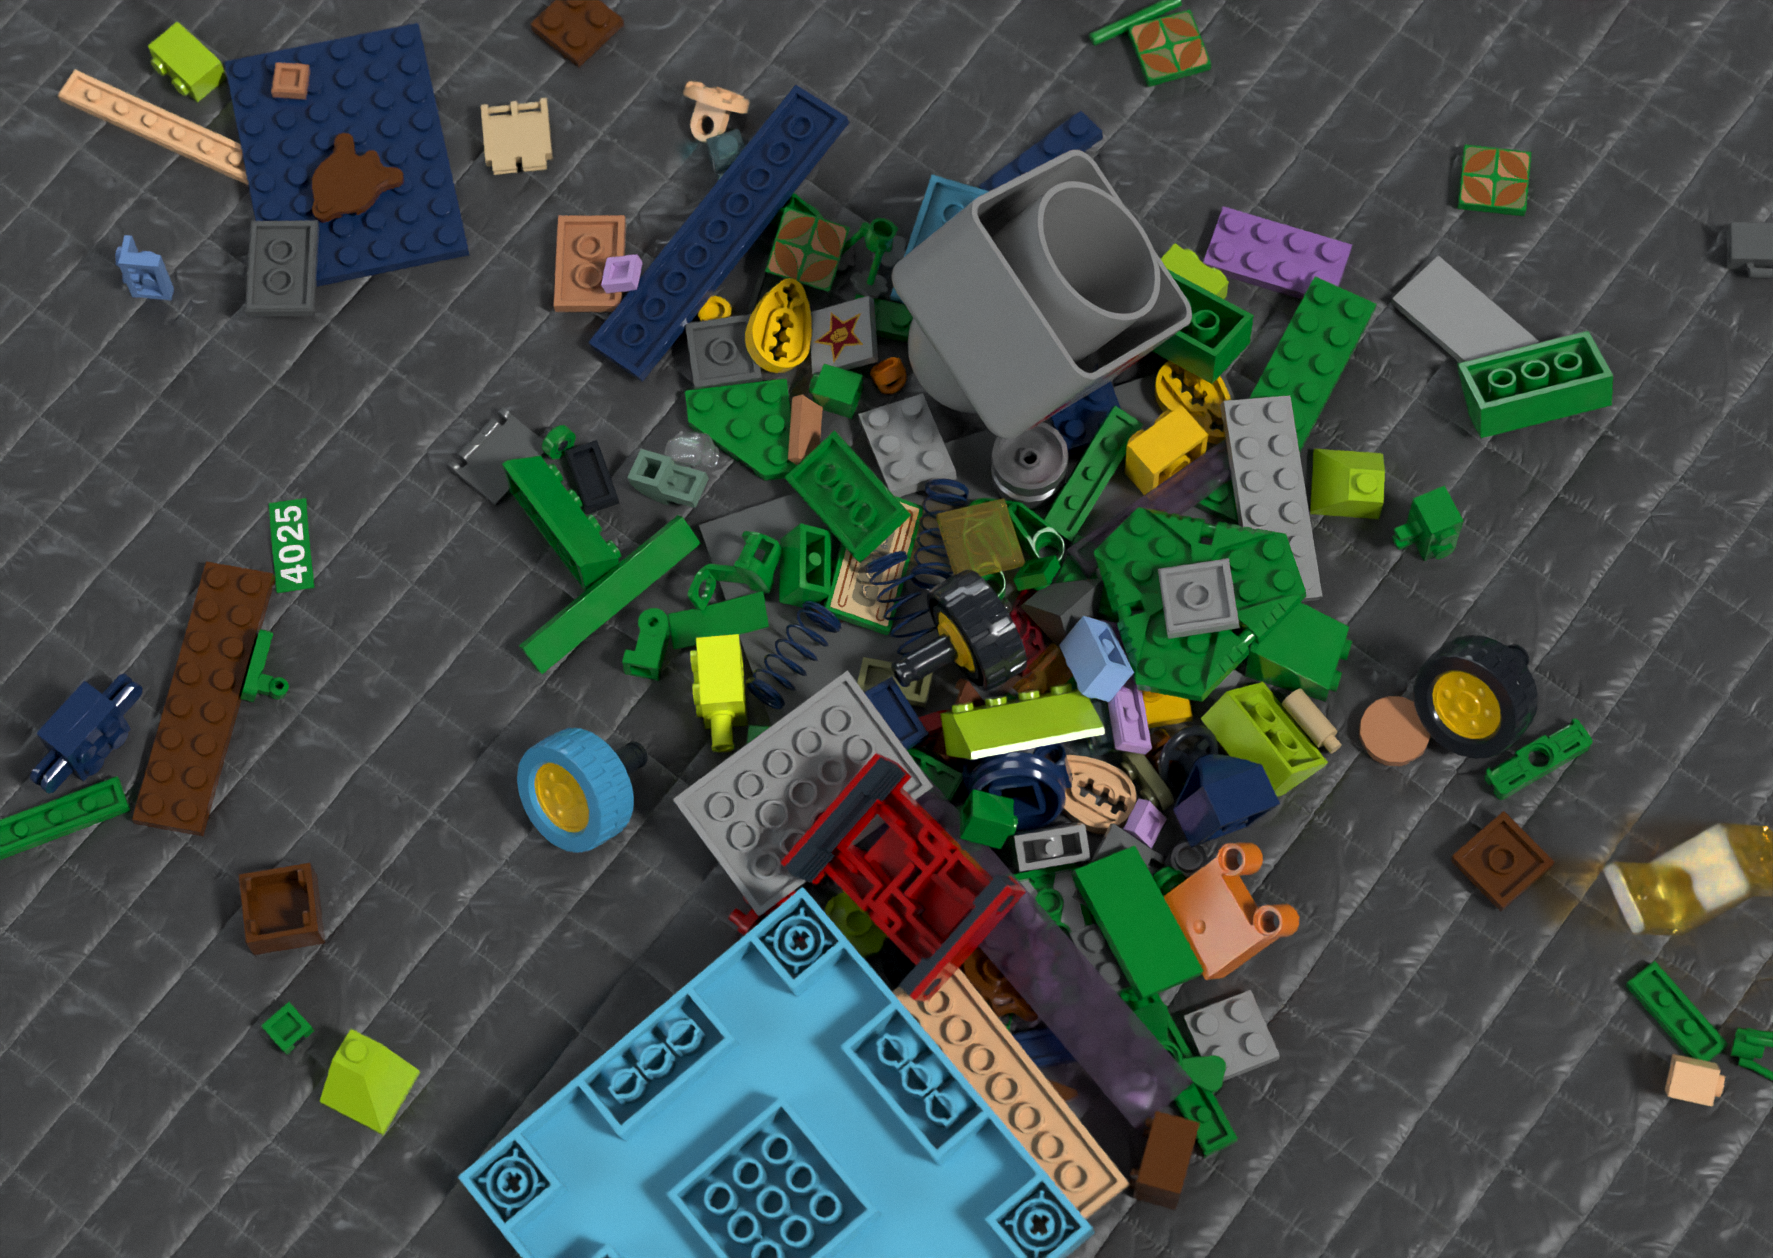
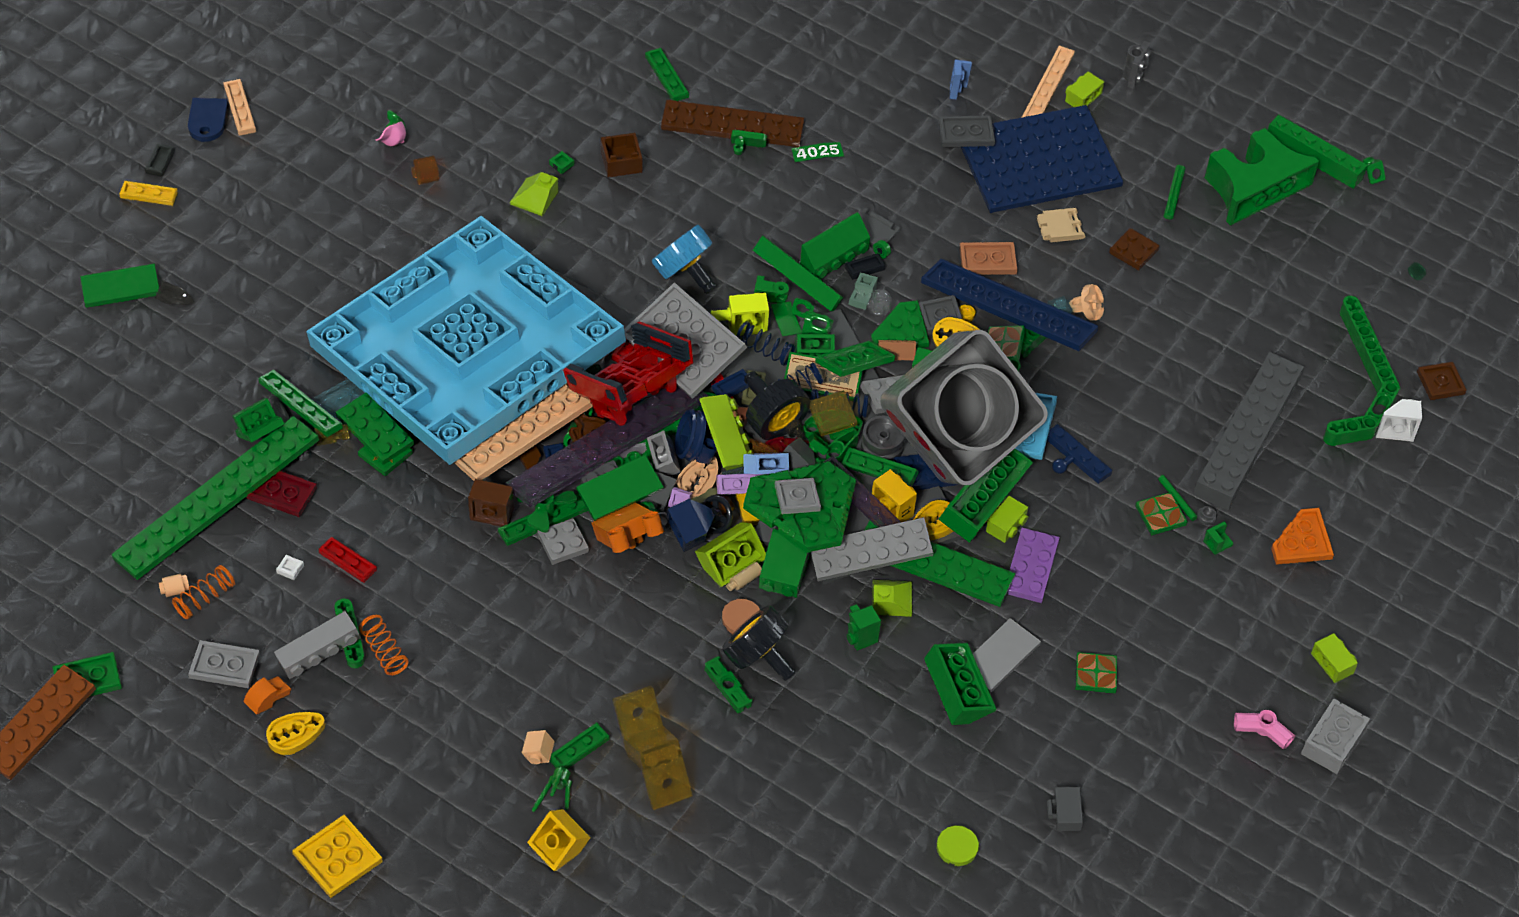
camera: 80 degrees right, 15 degrees down
dark blue brick [30,674,143,794] -> none
nougat tile [271,63,310,99] -> none
reddish brown tile [312,133,404,222] -> none
lavender plate [601,254,643,293] -> none
green brick [960,789,1018,849] -> none
reddish brown plate [1450,811,1555,912] -> none

